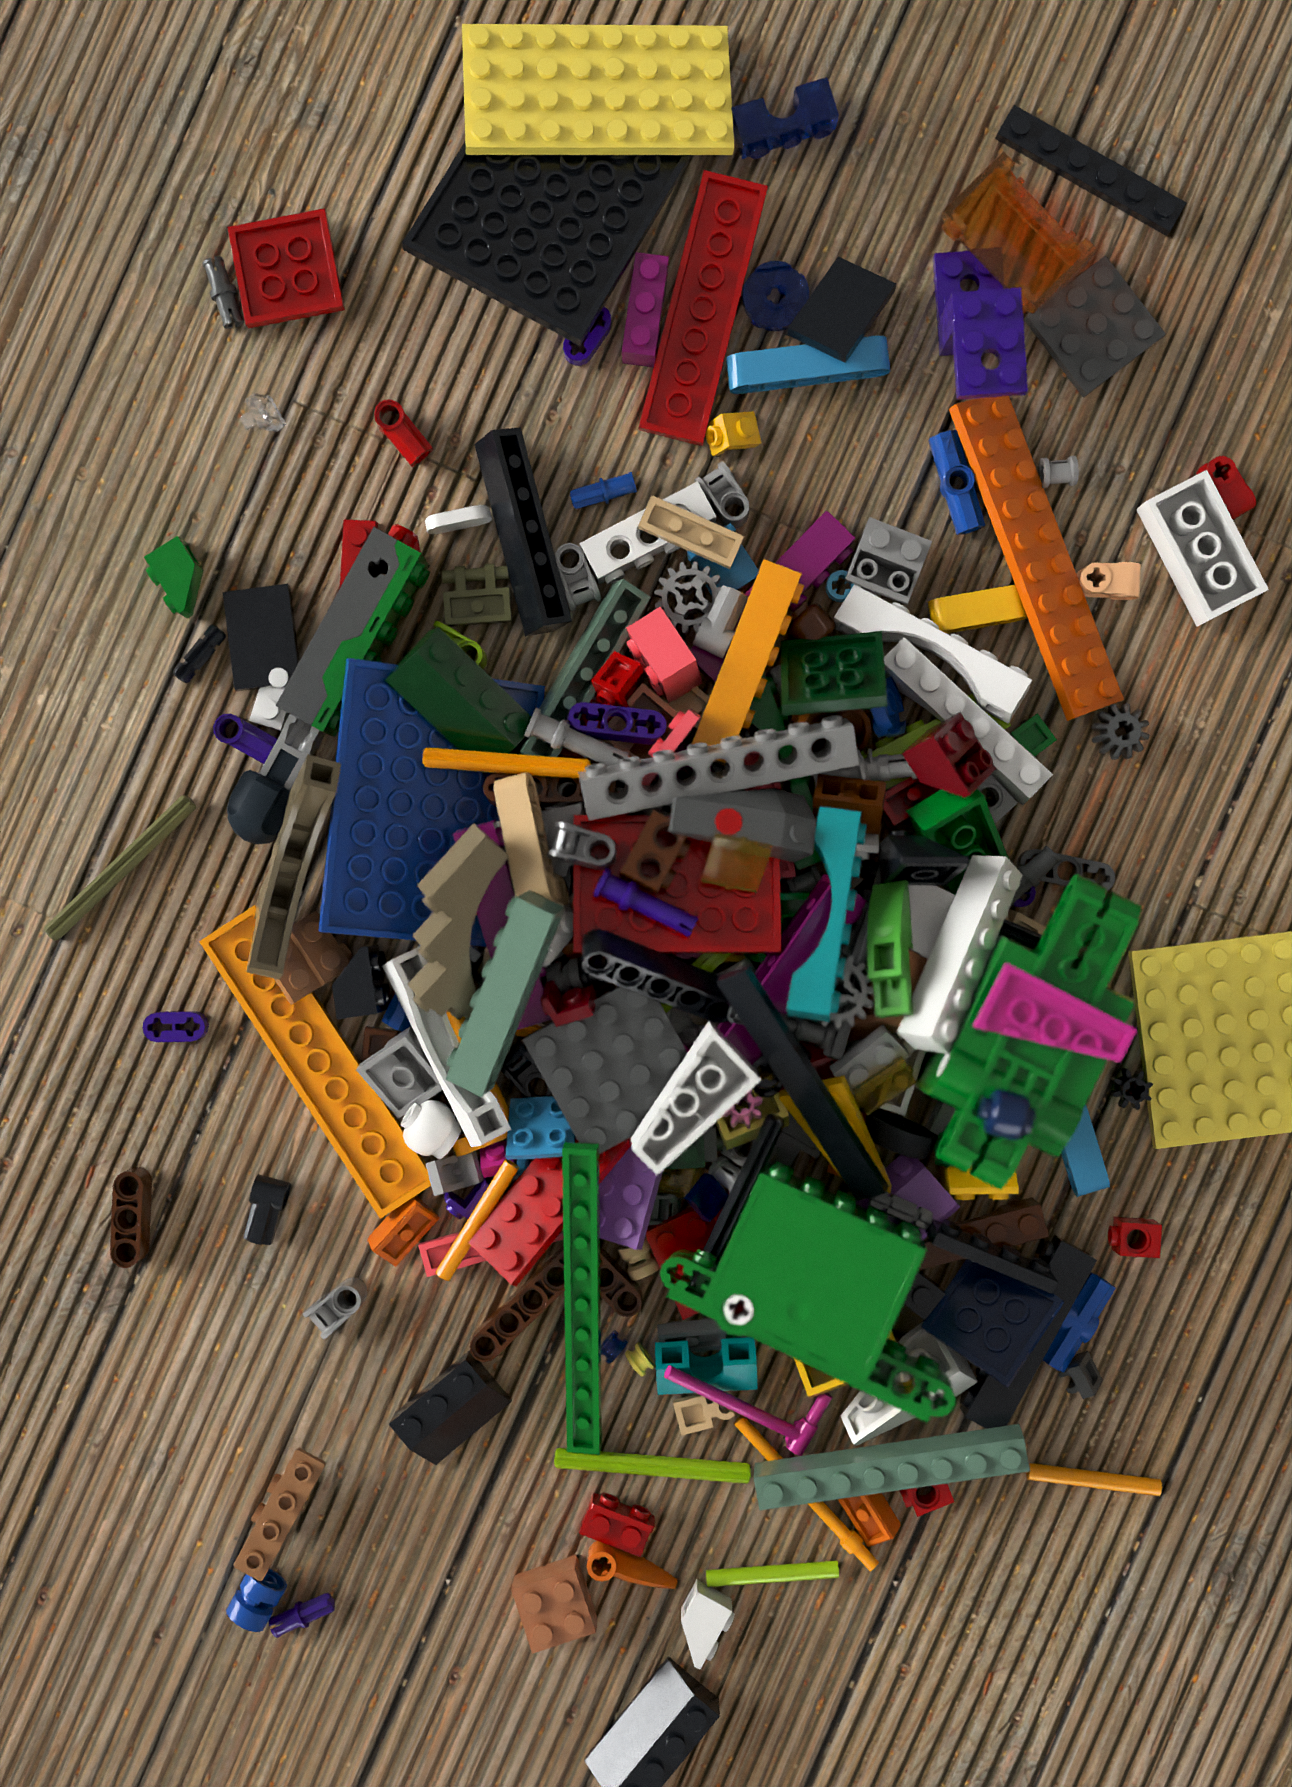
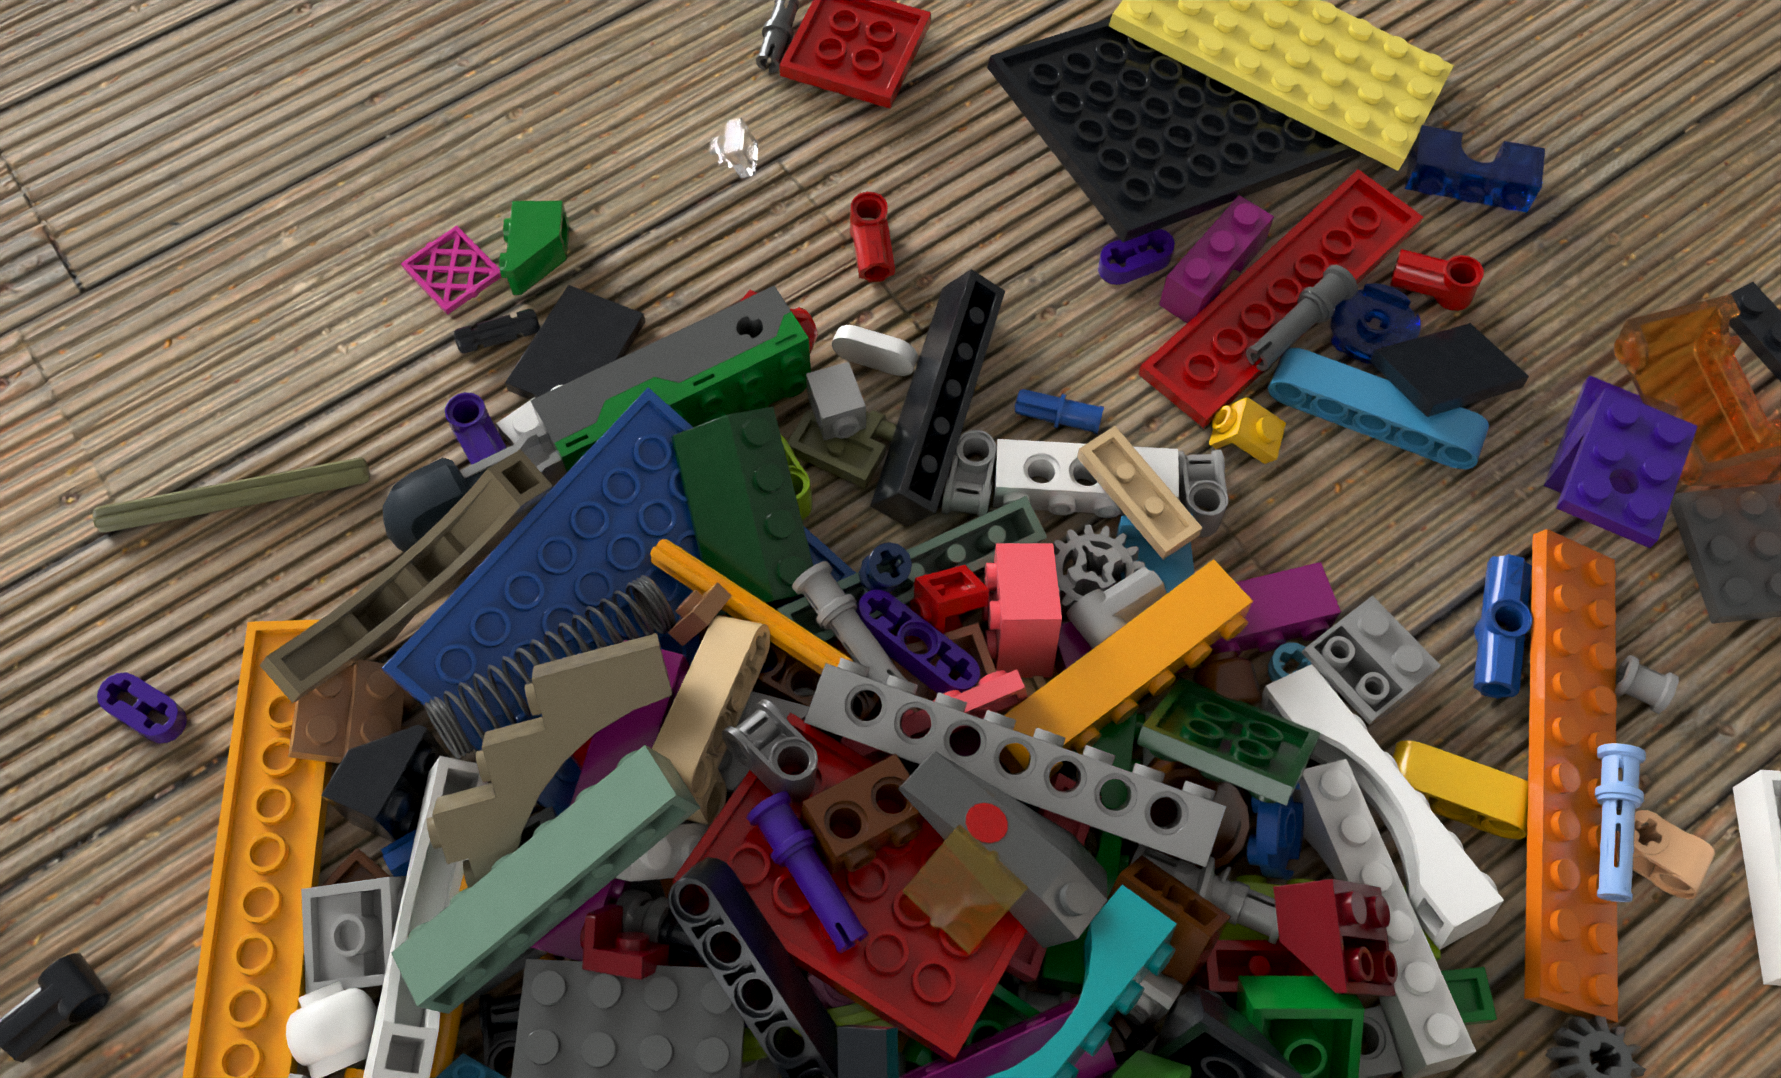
camera: 30 degrees right, 25 degrees down
none -> dark pink window [401,225,501,315]
none -> dark grey piece [424,575,676,759]
none -> medium nougat plate [668,582,732,646]
none -> light grey brick [806,362,866,440]
none -> dark blue bush [858,542,912,593]
none -> dark grey pin [1246,265,1358,371]
none -> red piece [1390,249,1484,311]
none -> light blue pin [1595,743,1646,902]

